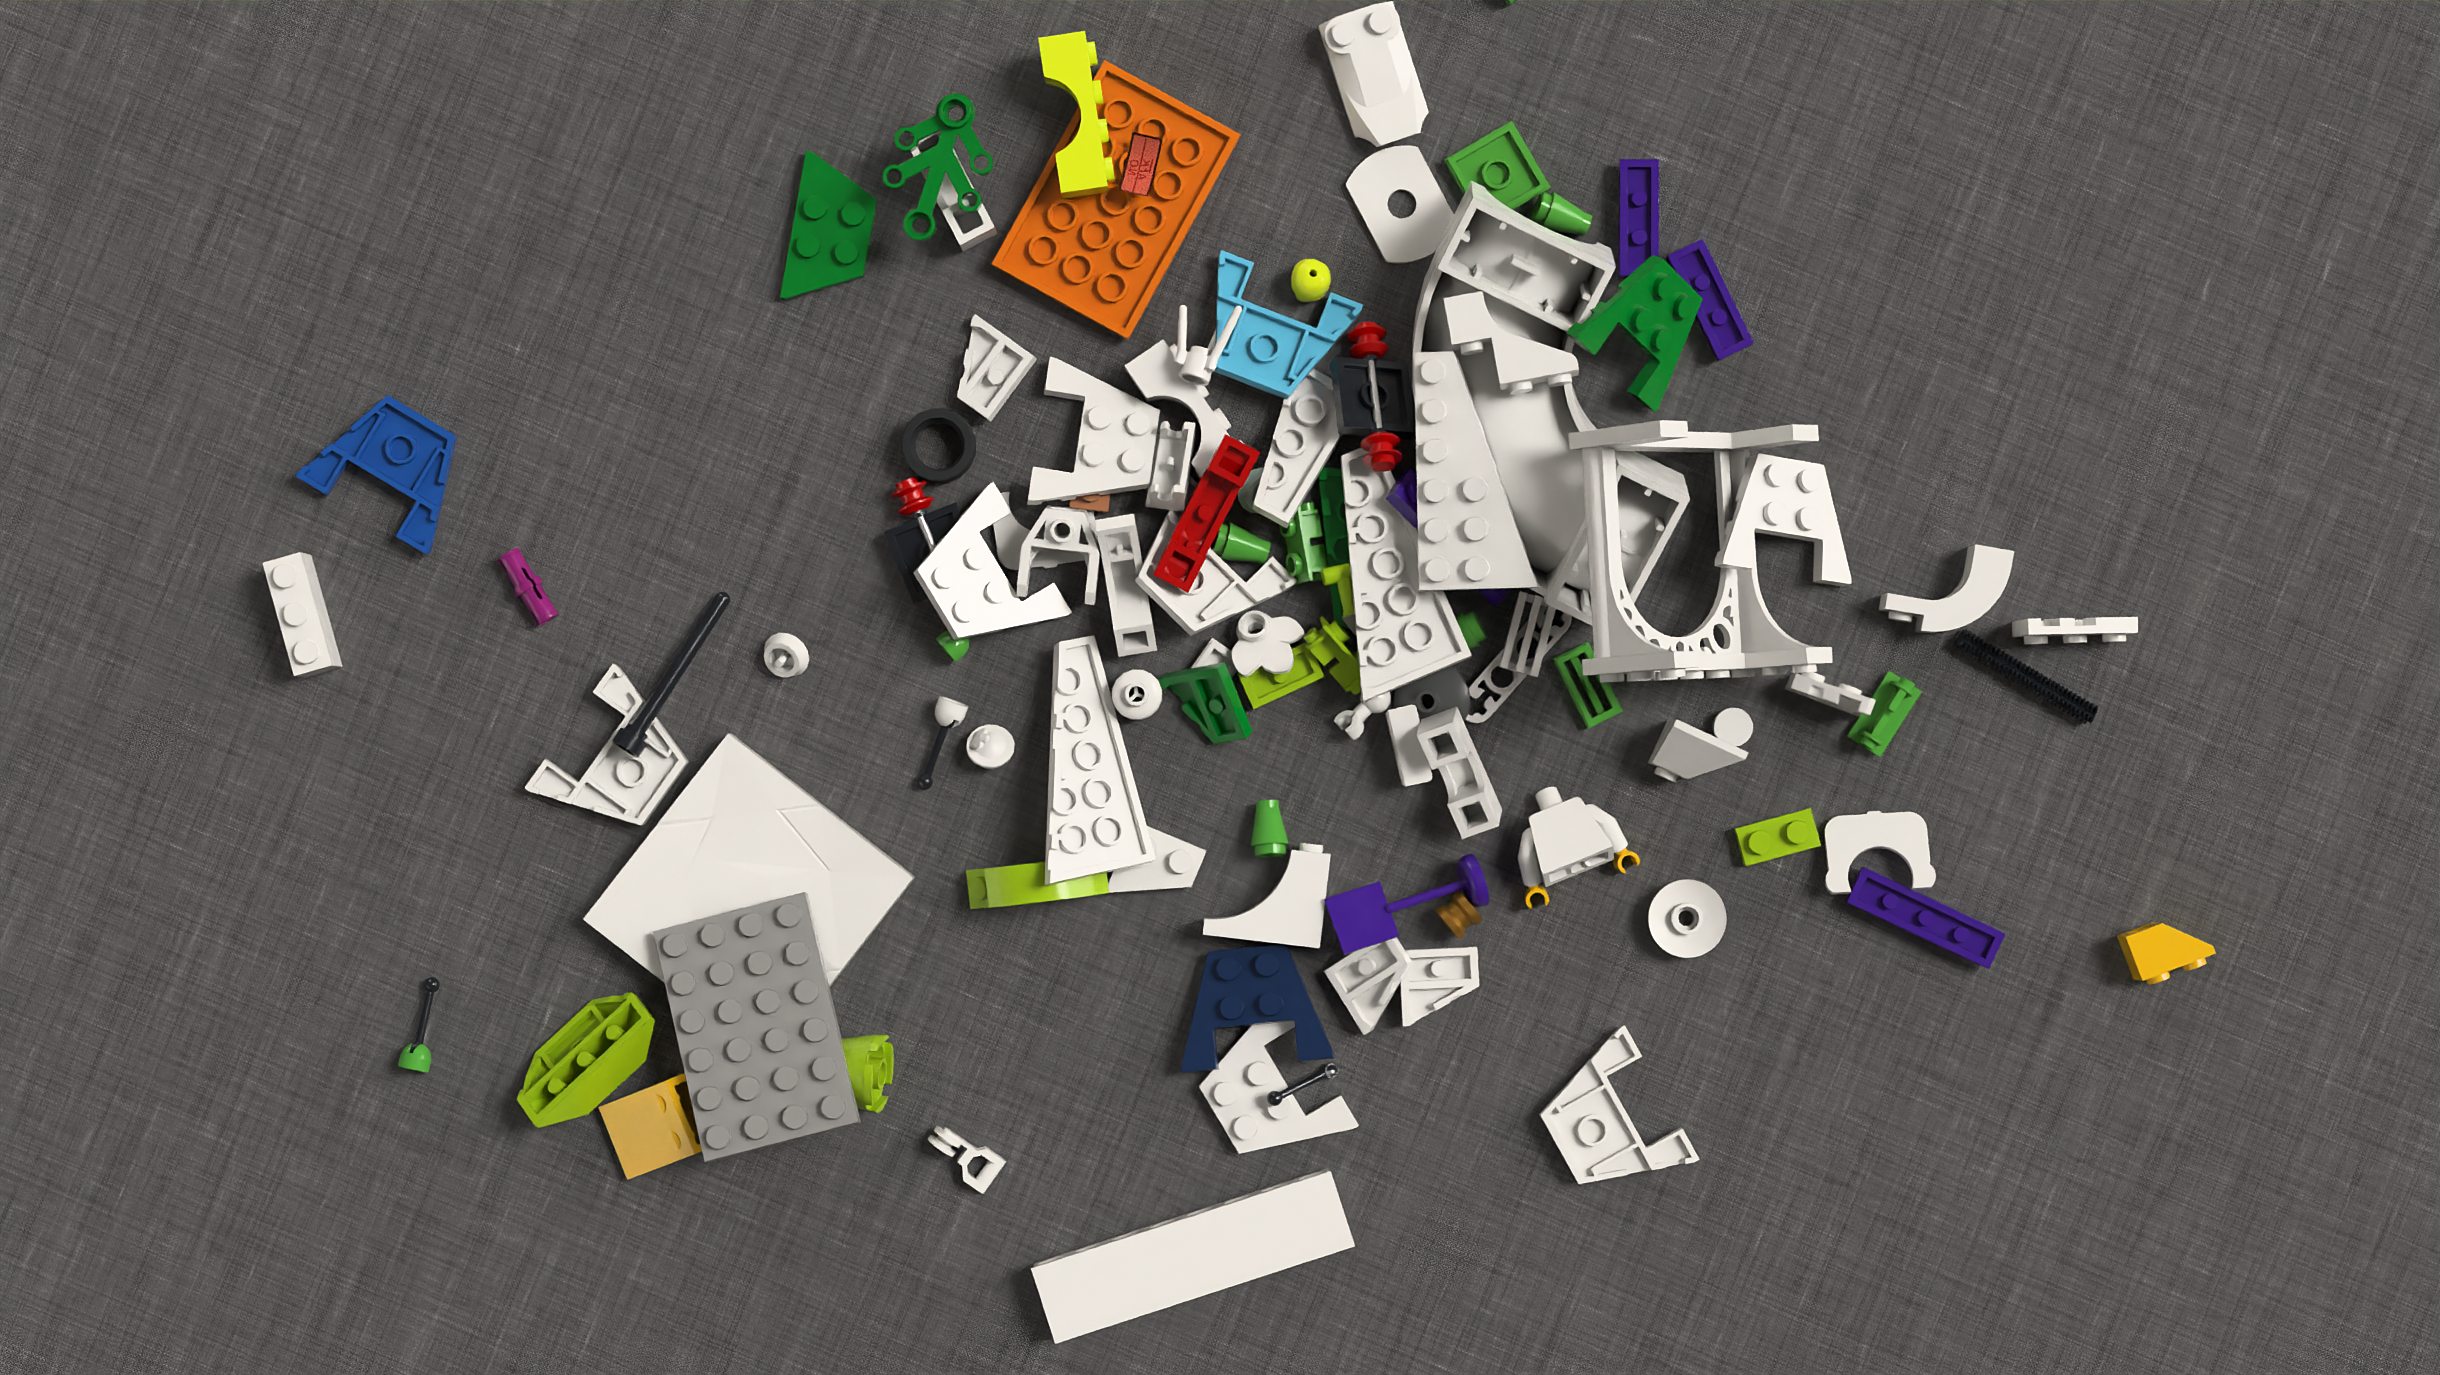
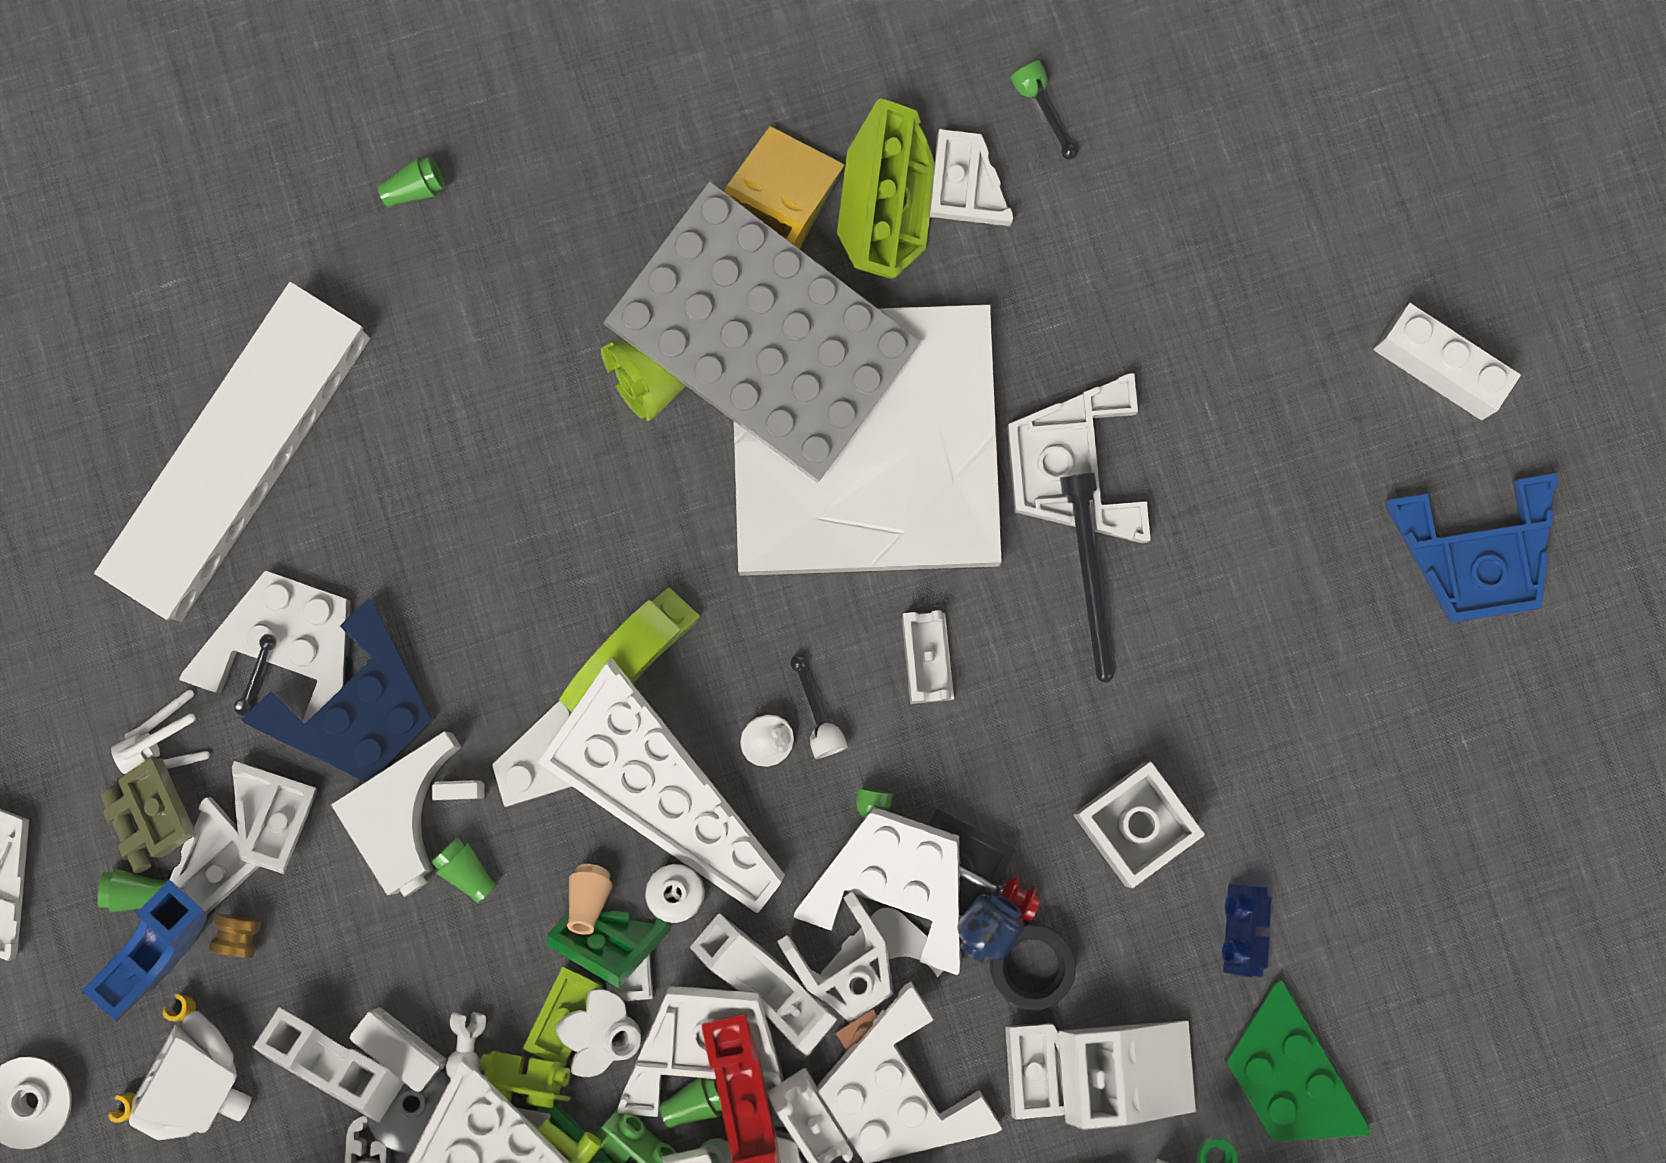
camera: 140 degrees right, 5 degrees down
magenta pin [497,548,559,627] -> none
white hat [764,633,809,677] -> none
white piece [928,1126,1006,1194] -> none
dark purple piece [1324,853,1489,955] -> none
none -> blue arch [81,879,207,1022]
none -> bright green cone [98,868,167,913]
none -> olive plate [100,757,196,873]
none -> white plant [111,690,210,775]
none -> bright green cone [377,156,445,208]
none -> white tile [432,780,485,800]
none -> light nougat cone [567,864,613,934]
none -> white hinge [902,610,954,704]
none -> white wing [929,129,1013,226]
none -> dark blue head [956,892,1024,962]
none -> white slope [1059,1020,1196,1129]
none -> white brick [1073,762,1205,888]
none -> clear blue hinge [1222,884,1273,977]

